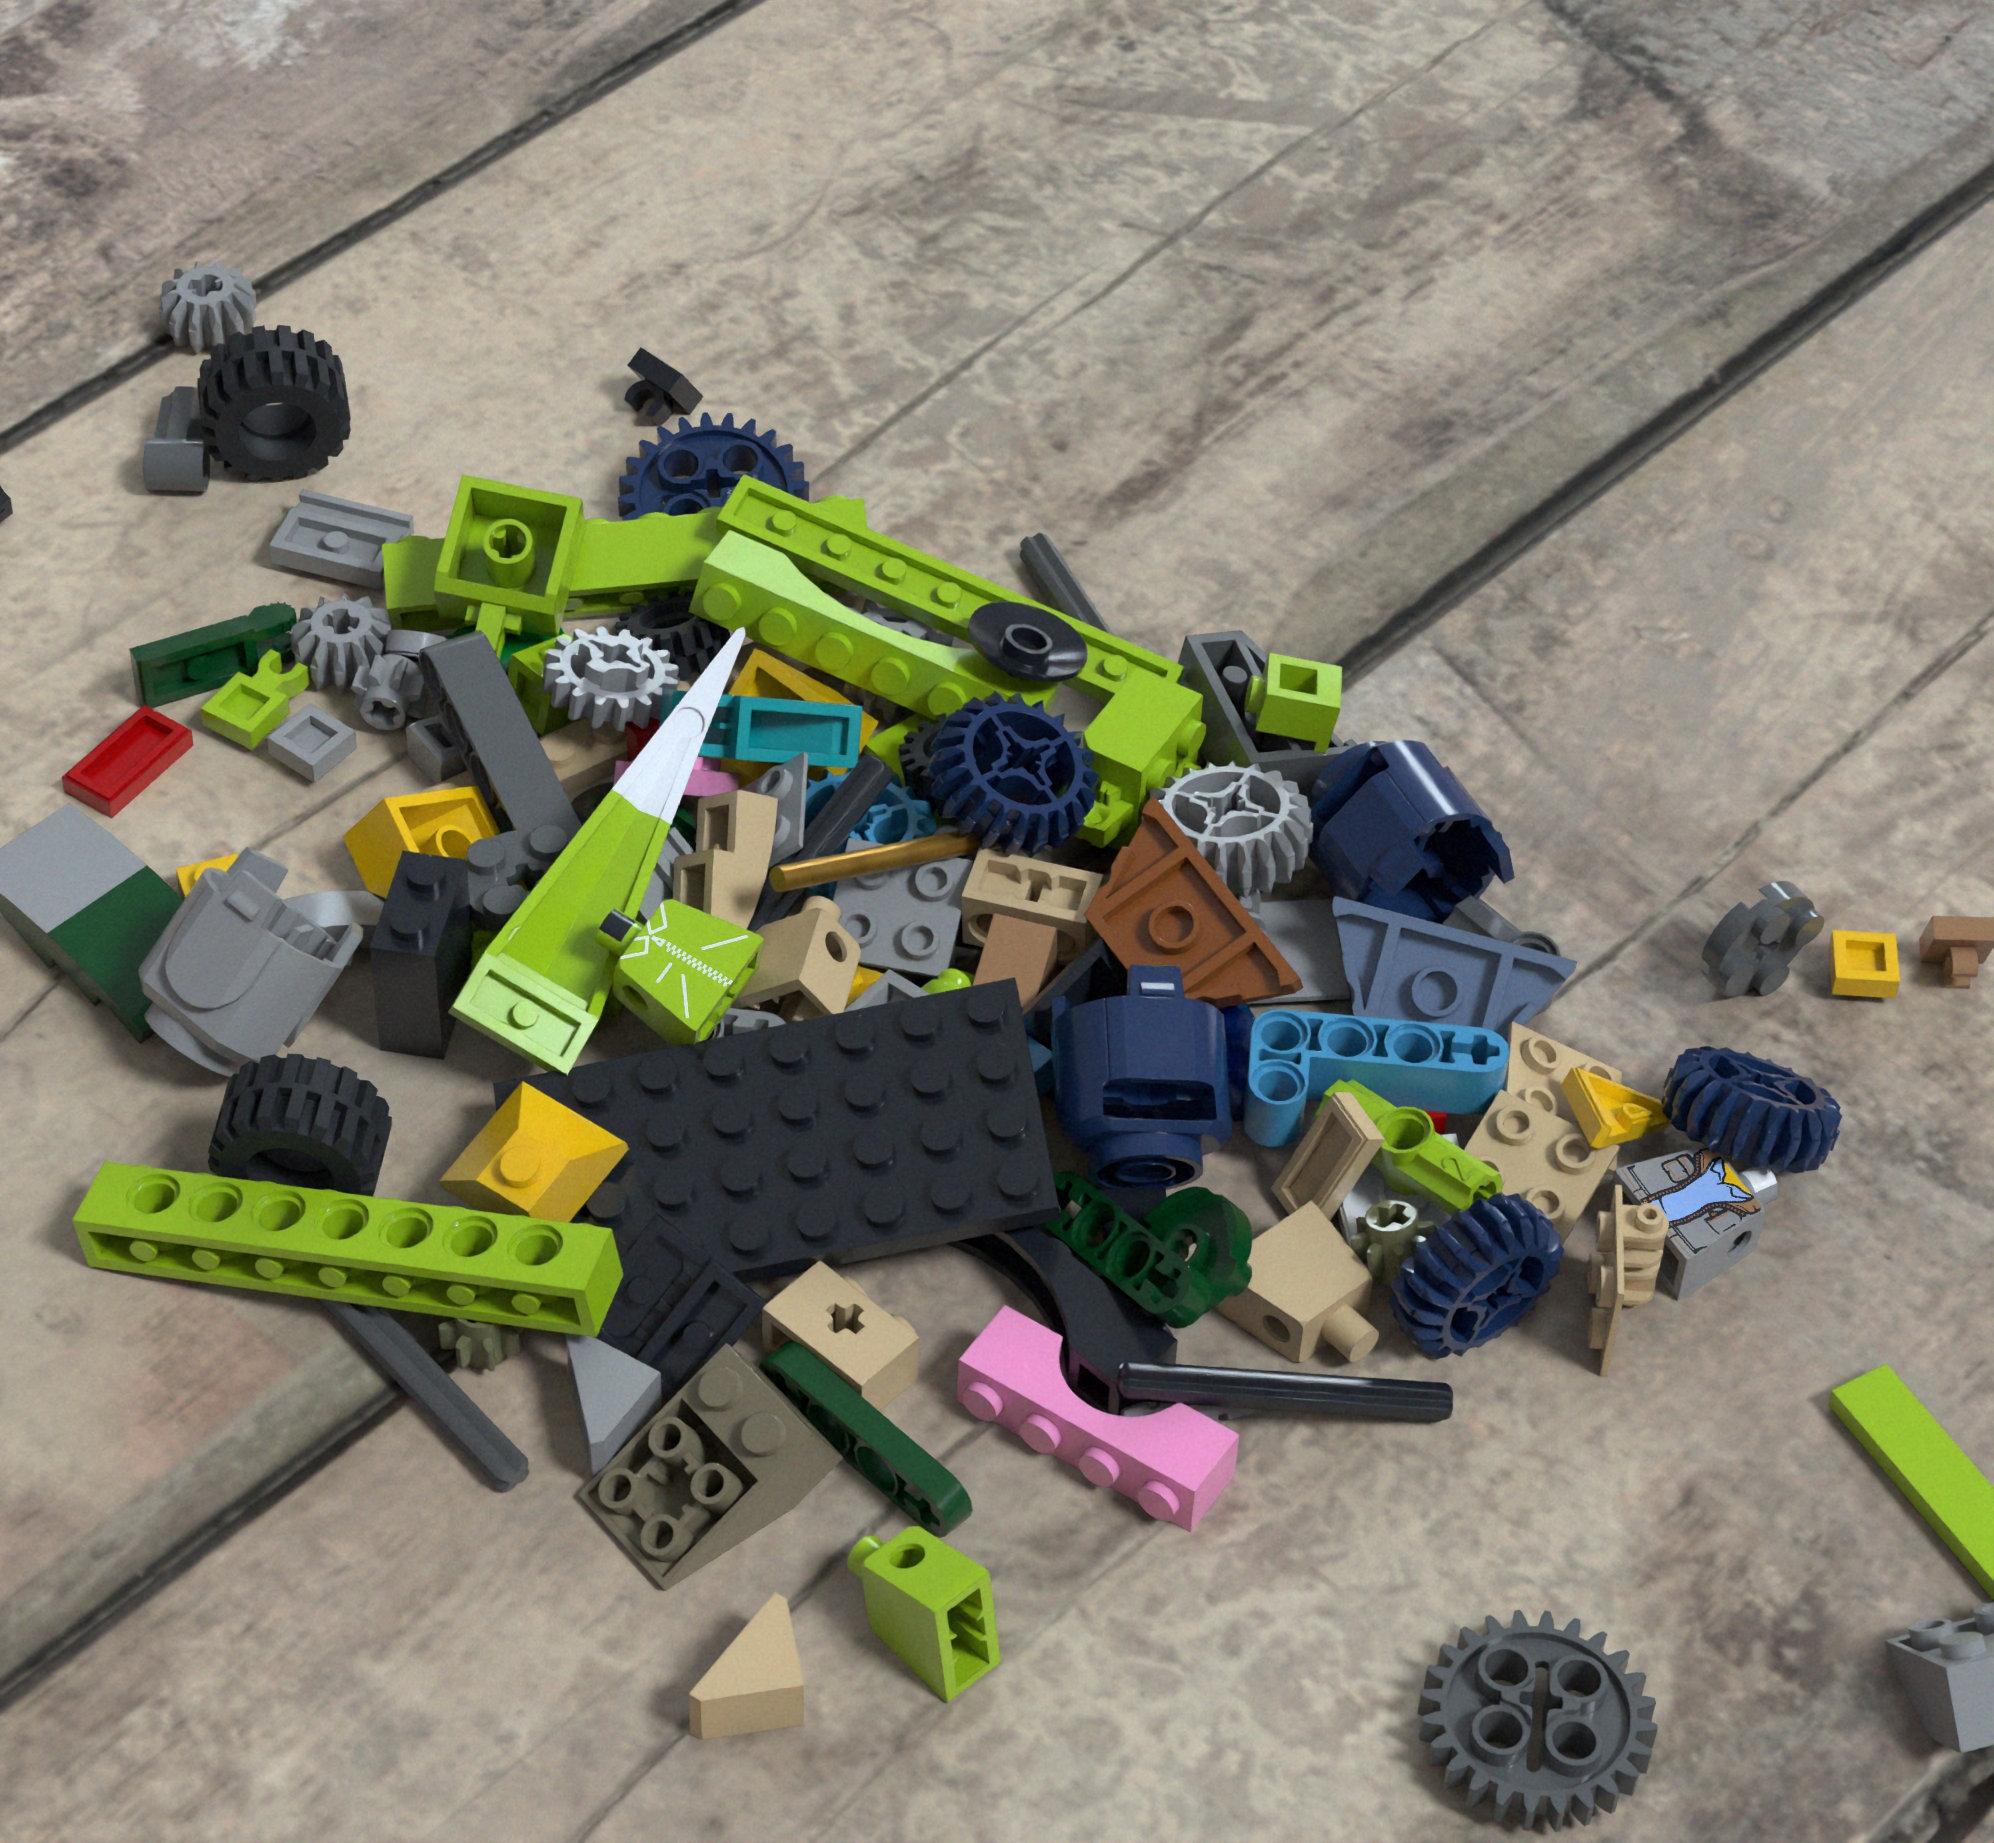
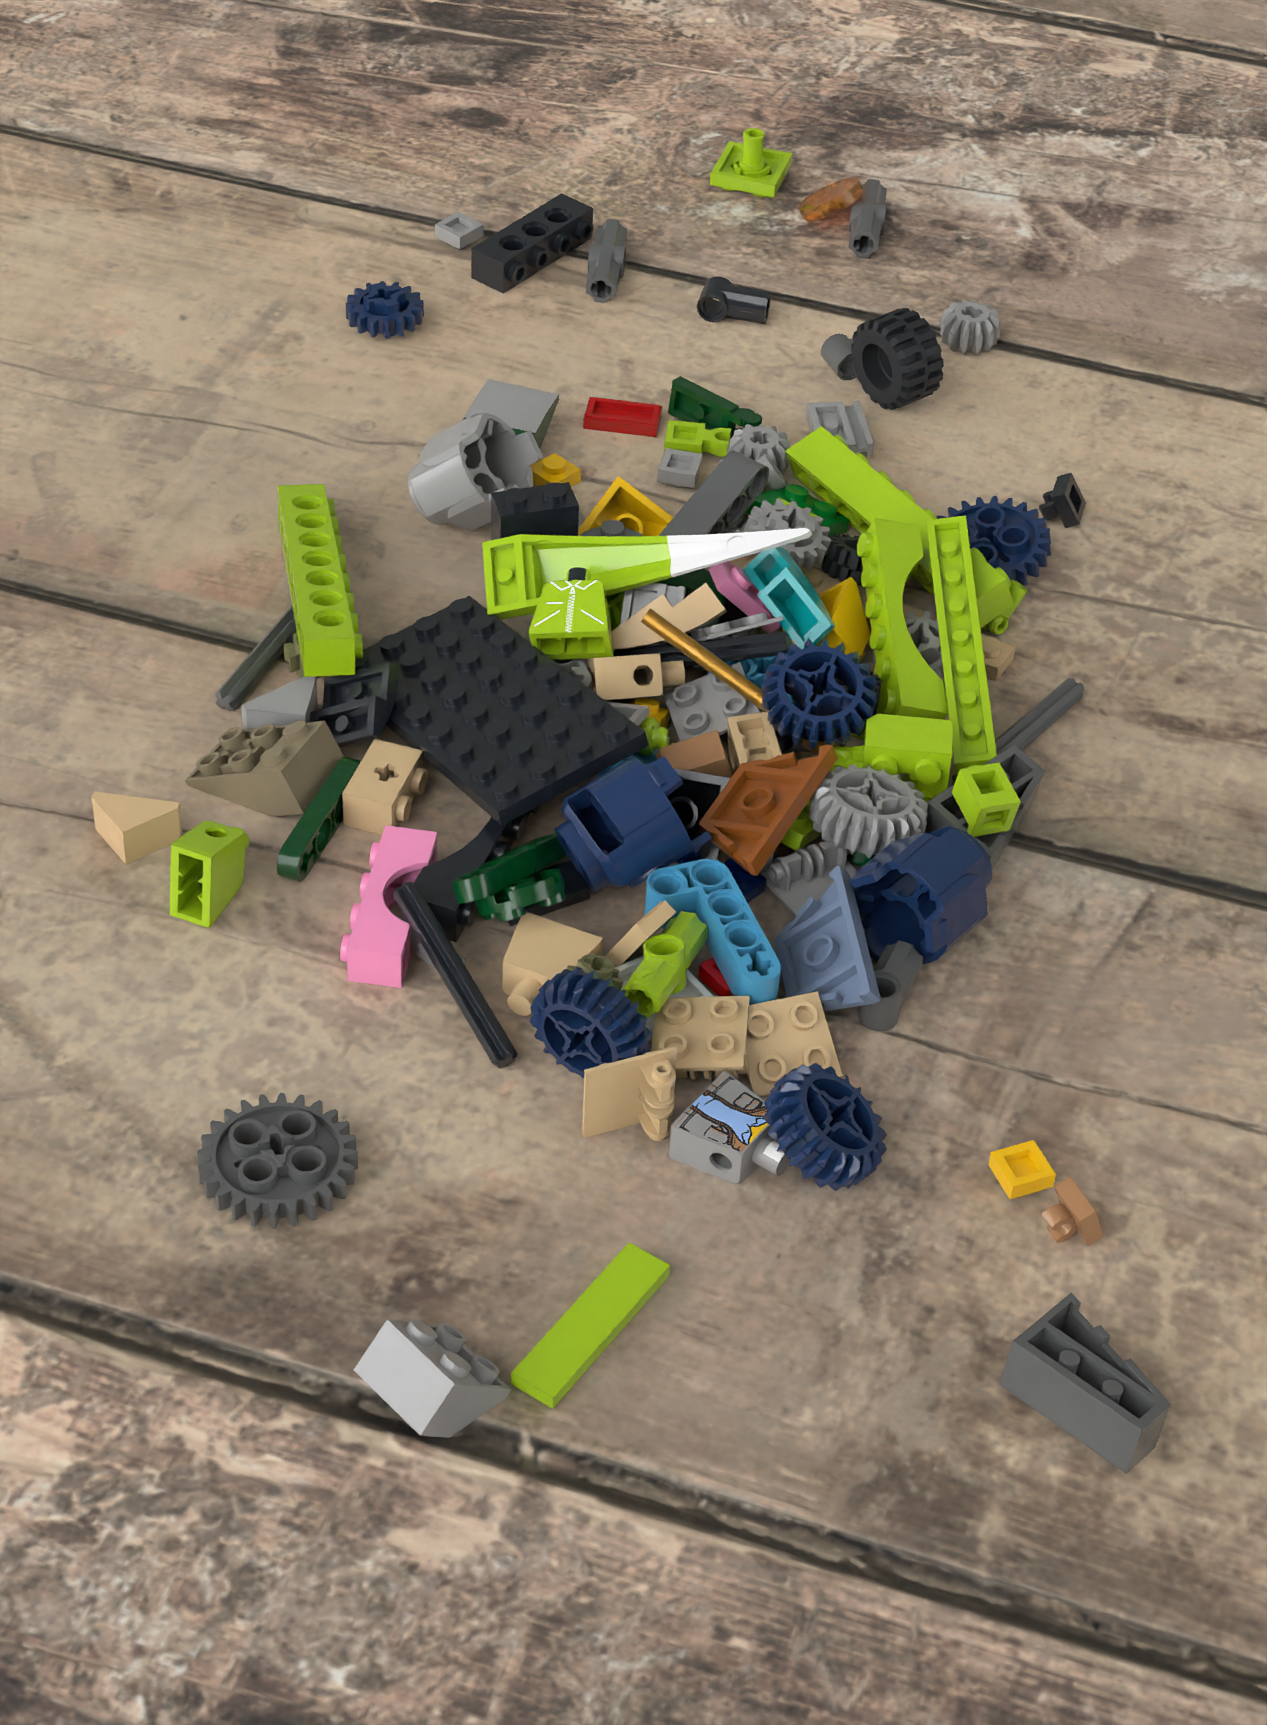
camera: 65 degrees right, 5 degrees down
black tyre [208,1053,392,1197] -> none
lime hinge [434,474,586,660] -> none
yellow slope [439,1081,629,1223] -> none
black dish [967,601,1088,682] -> none
yellow tile [1561,1067,1671,1149] -> none
dark grey plate [1702,881,1825,997] -> none

